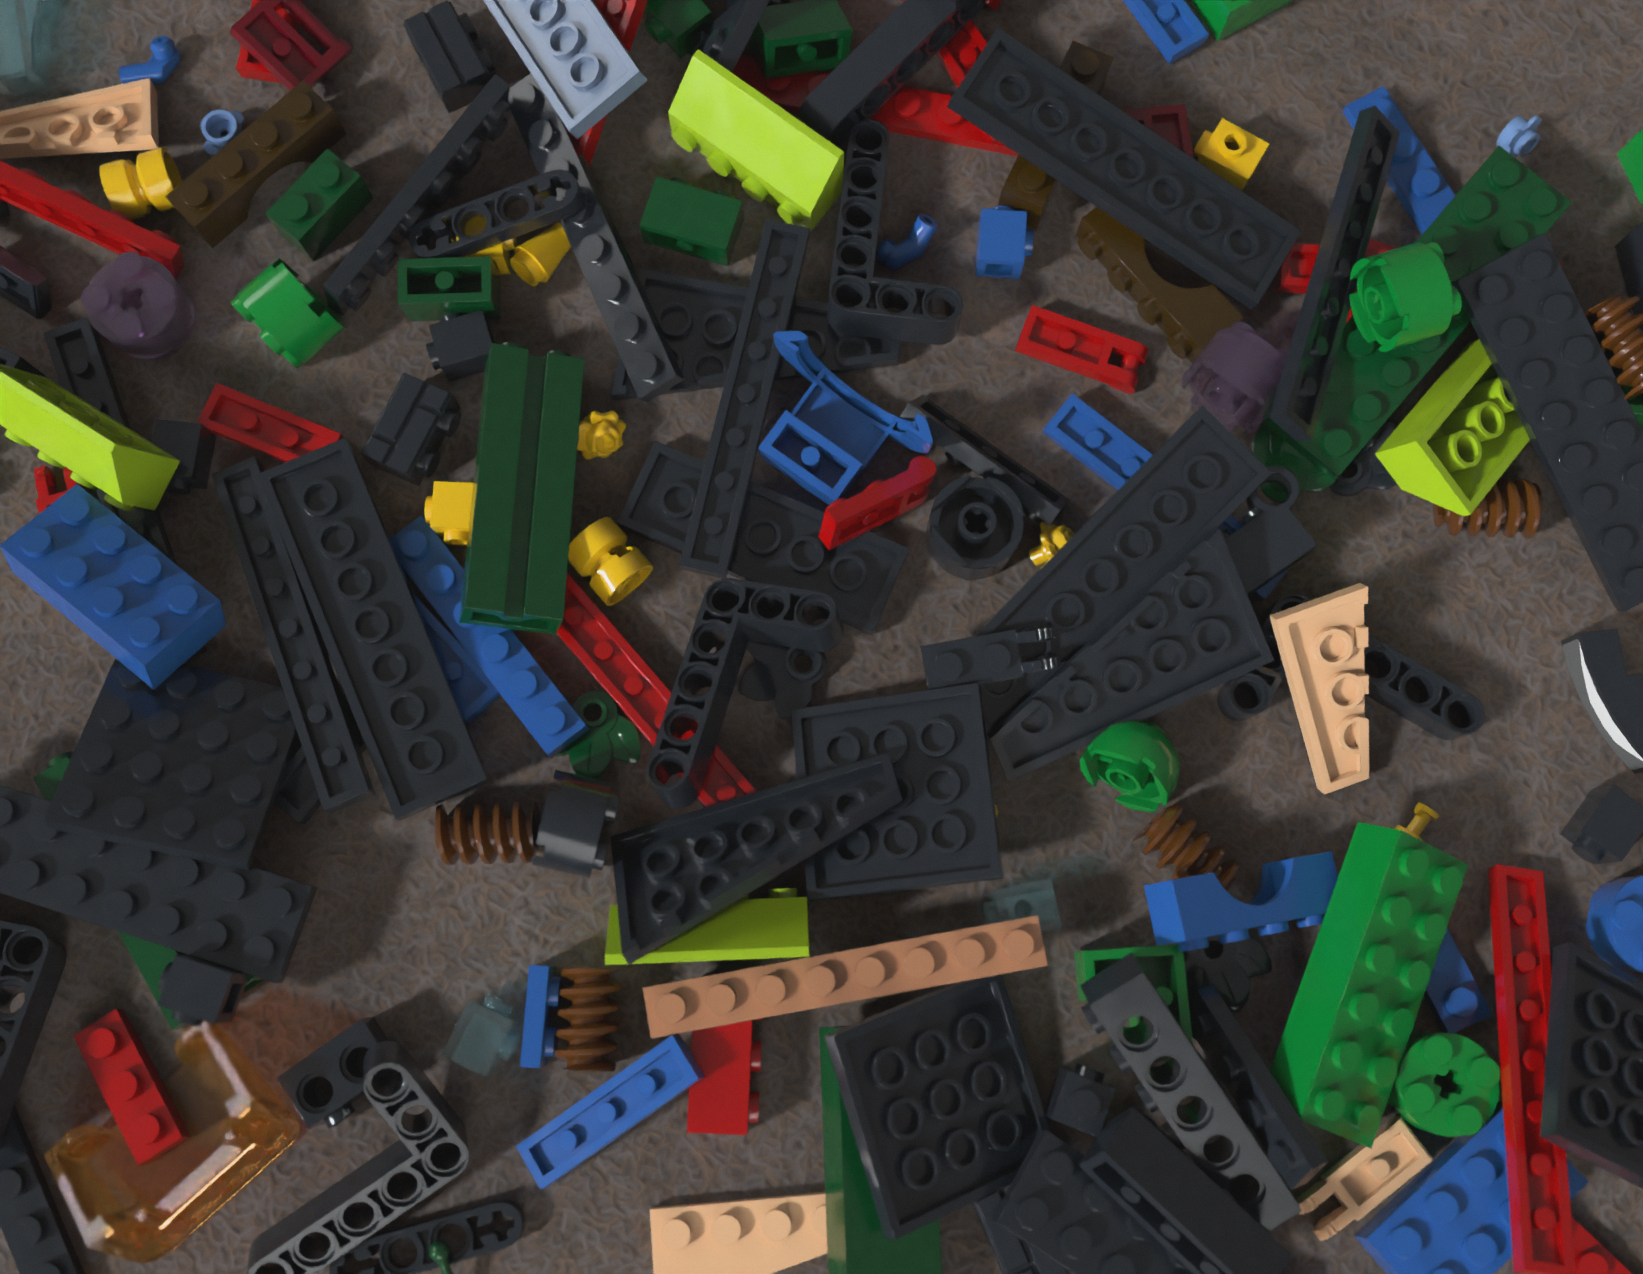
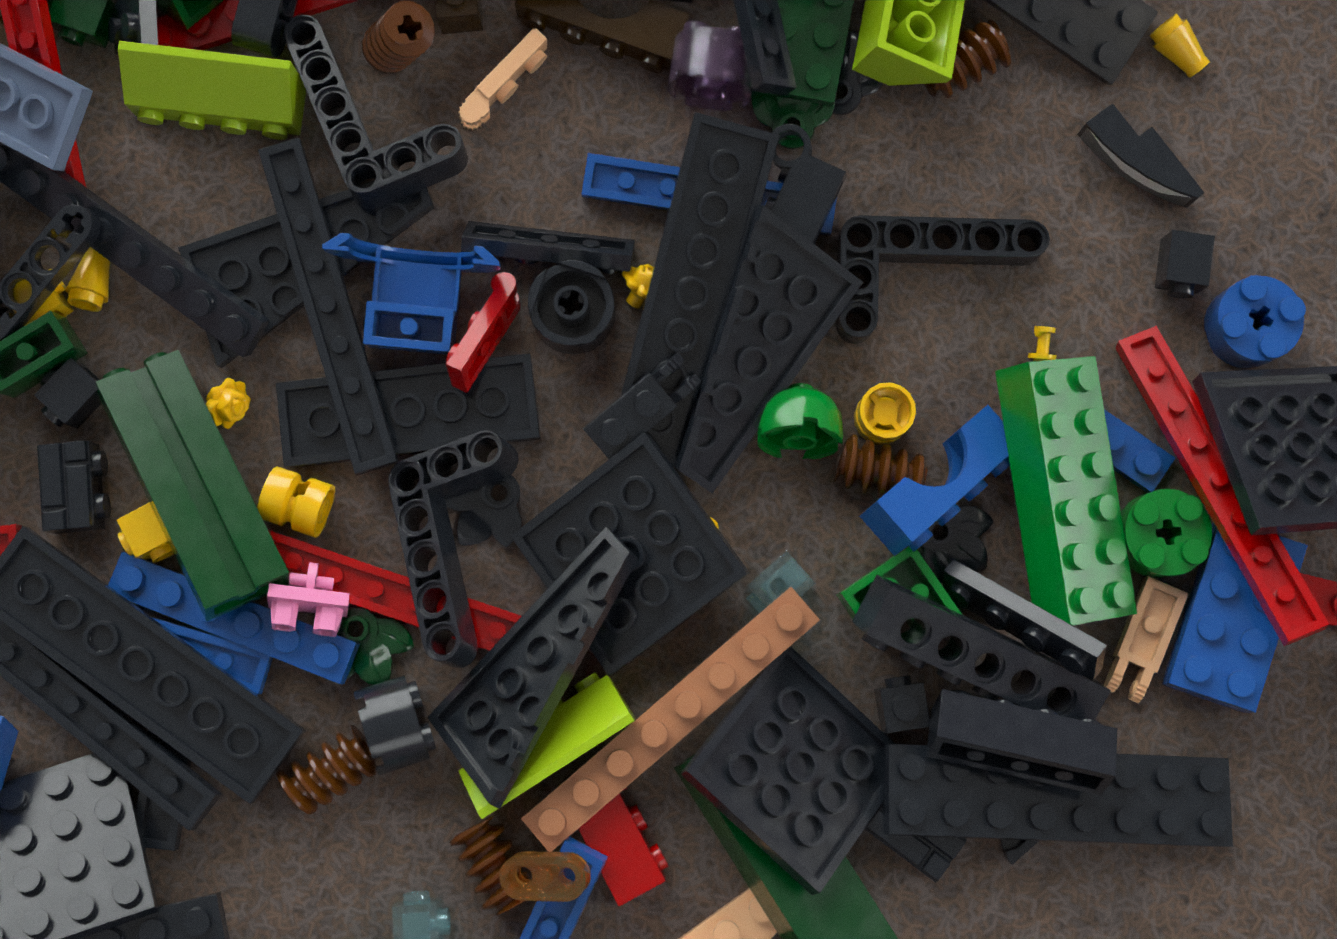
camera: 30 degrees left, 5 degrees up
blue plate [520,965,563,1068] -> none
dark green brick [639,176,744,266] -> none
blue arm [876,214,938,270] -> none
blue brick [975,206,1034,279] -> none
red plate [1015,305,1149,394] -> none
light nougat wing [1269,583,1369,794] -> none
none -> bright pink hips [267,562,350,637]
none -> reddish brown piece [362,1,435,73]
none -> light nougat hinge [458,28,547,131]
none -> clear orange plate [499,851,591,902]
none -> yellow wheel [854,382,916,445]

